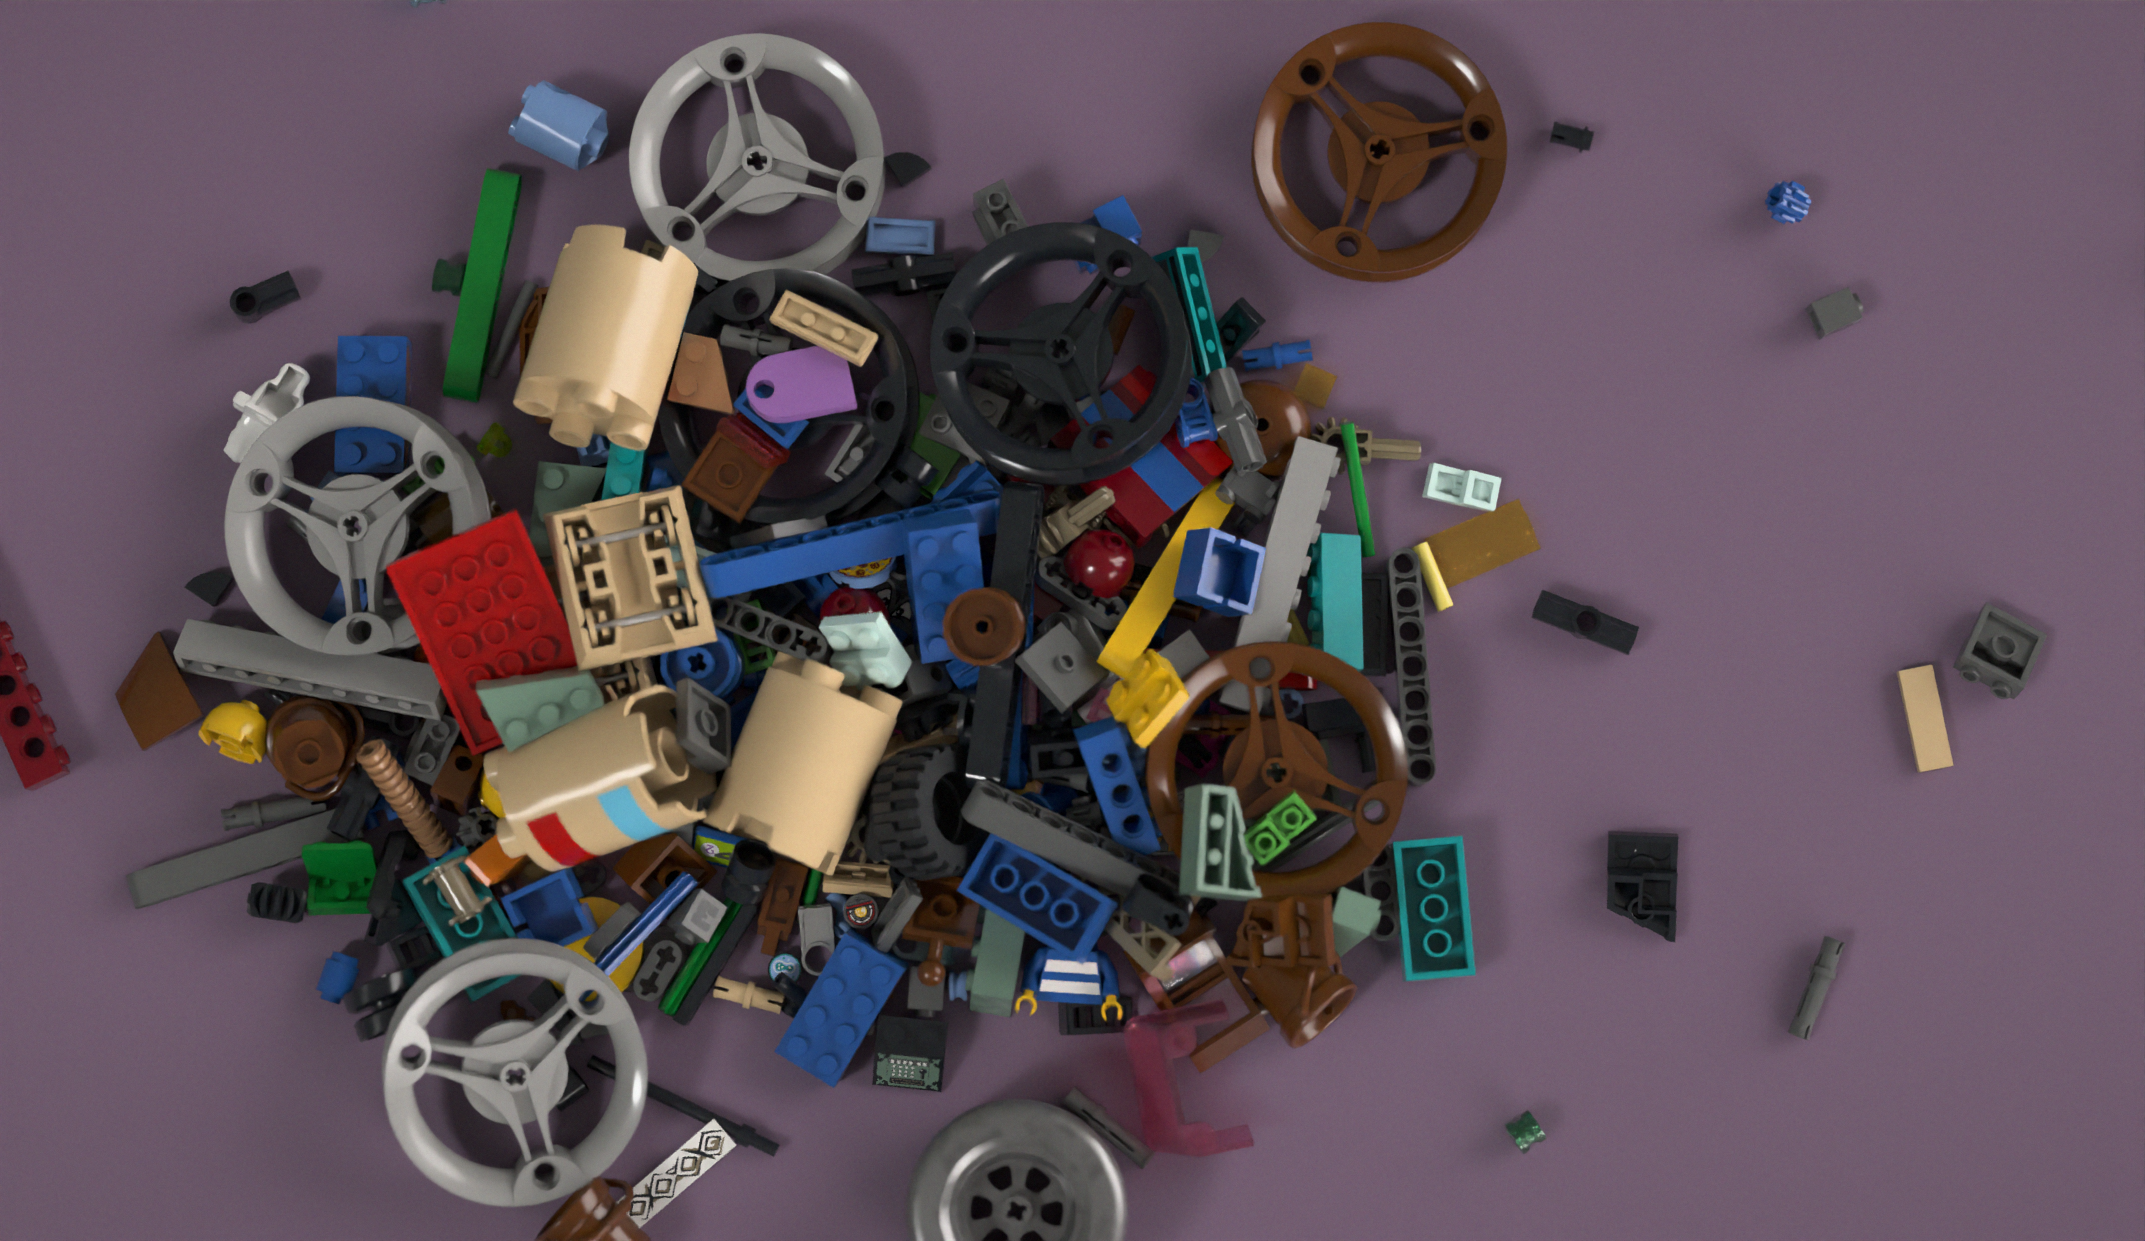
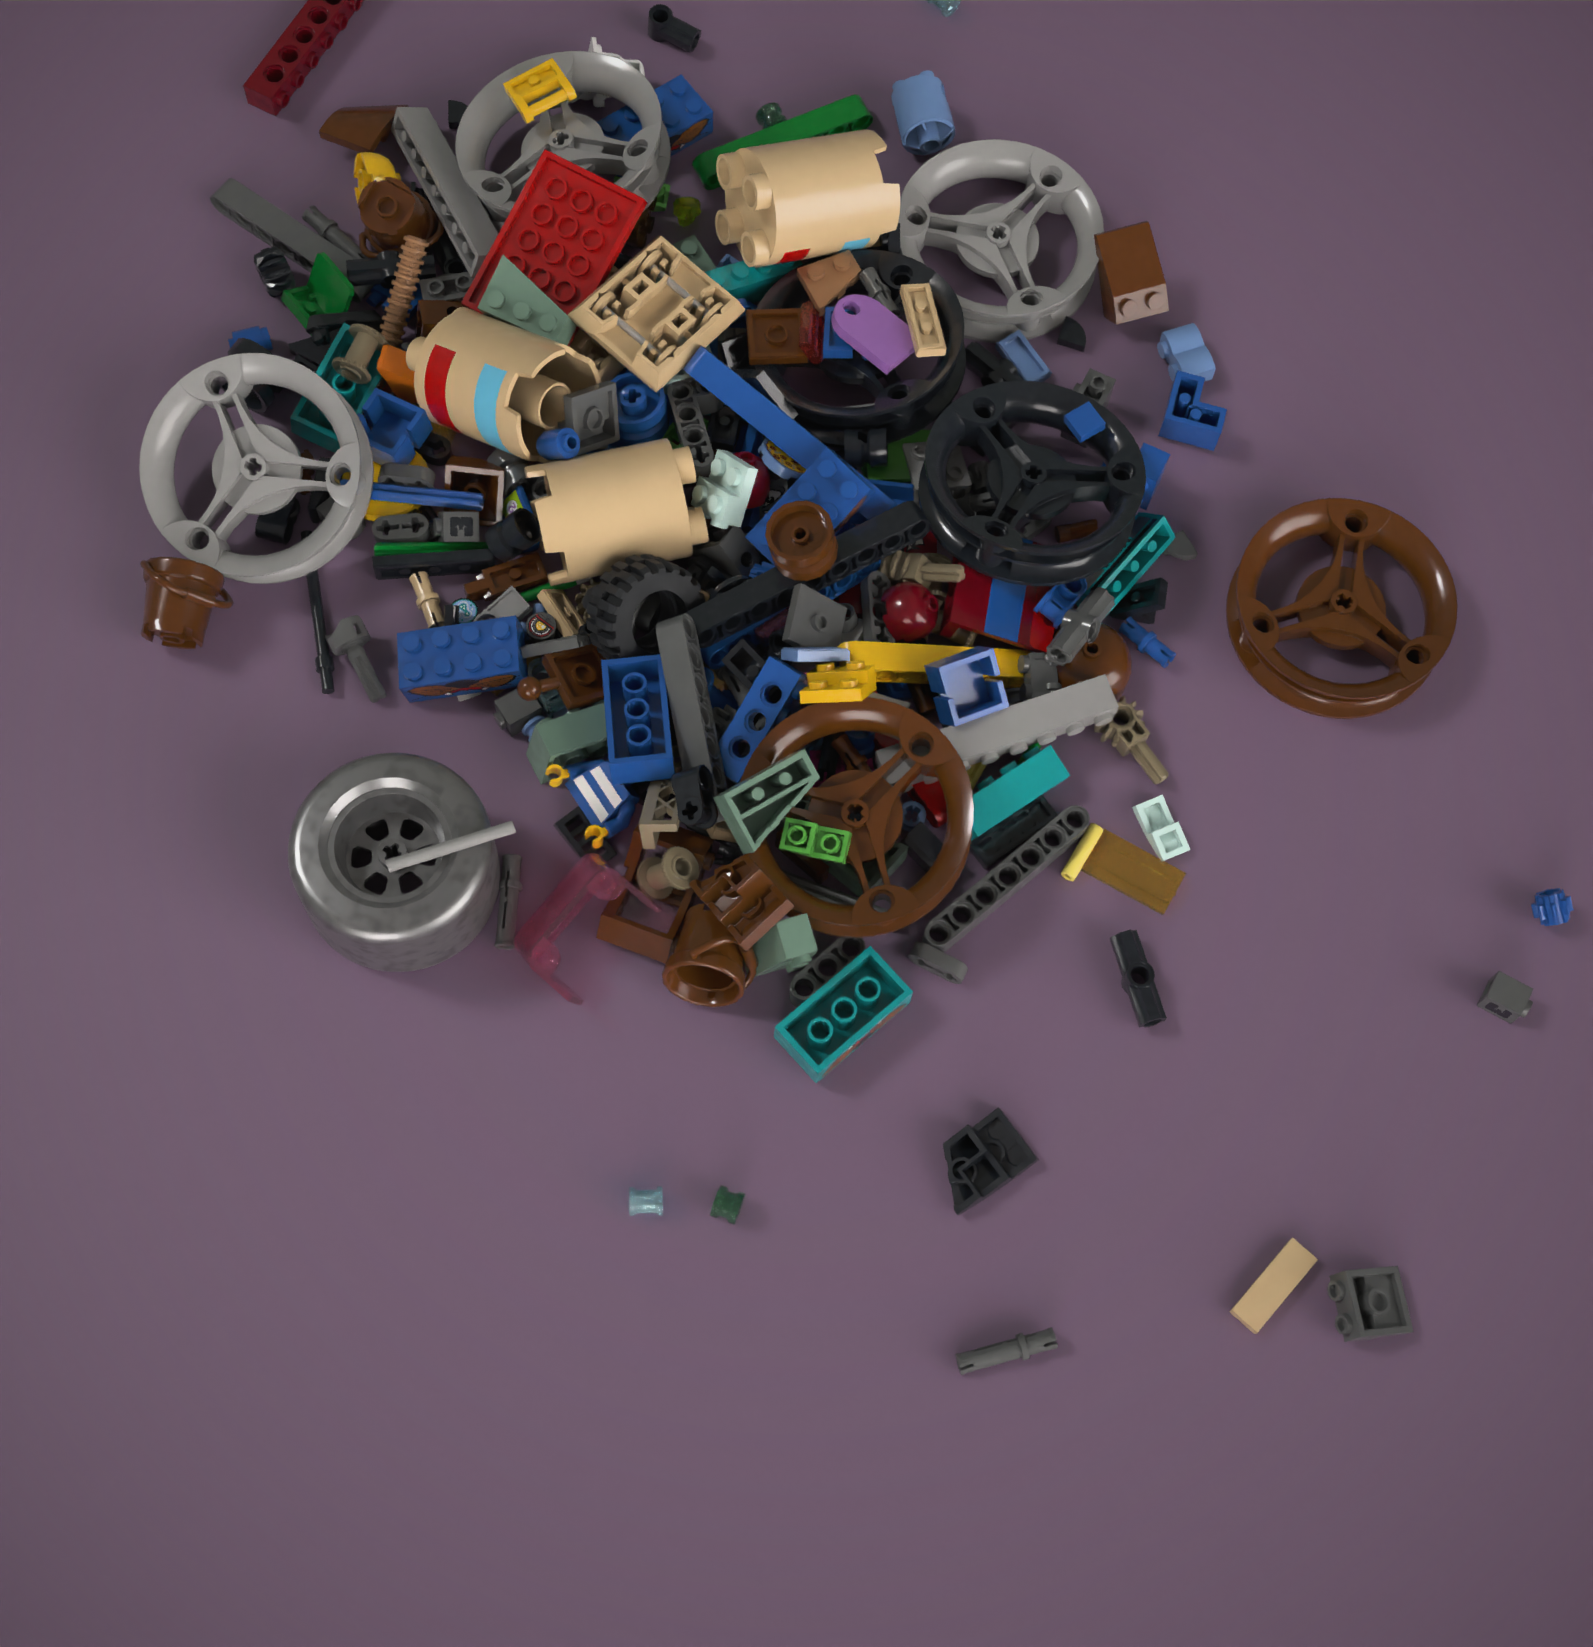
camera: 50 degrees right, 15 degrees down
white sticker [617,1119,736,1227] -> none
black slope [872,1015,949,1092] -> none
clear yellow tile [1294,363,1337,409] -> none
green bar [1340,421,1376,557] -> none
black pin [1549,121,1594,153] -> none
none -> dark grey piece [325,615,387,703]
none -> light grey bar [385,821,516,873]
none -> yellow plate [503,58,577,124]
none -> blue brick [536,428,580,461]
none -> clear light blue bush [629,1186,663,1216]
none -> dark tan hose [637,846,699,900]
none -> medium blue tile [781,647,850,662]
none -> dark grey beam [908,941,968,984]
none -> blue tile [1063,401,1106,443]
none -> reddish brown slope [1094,221,1169,325]
none -> medium blue brick [1157,323,1216,382]
none -> blue brick [1158,370,1227,451]

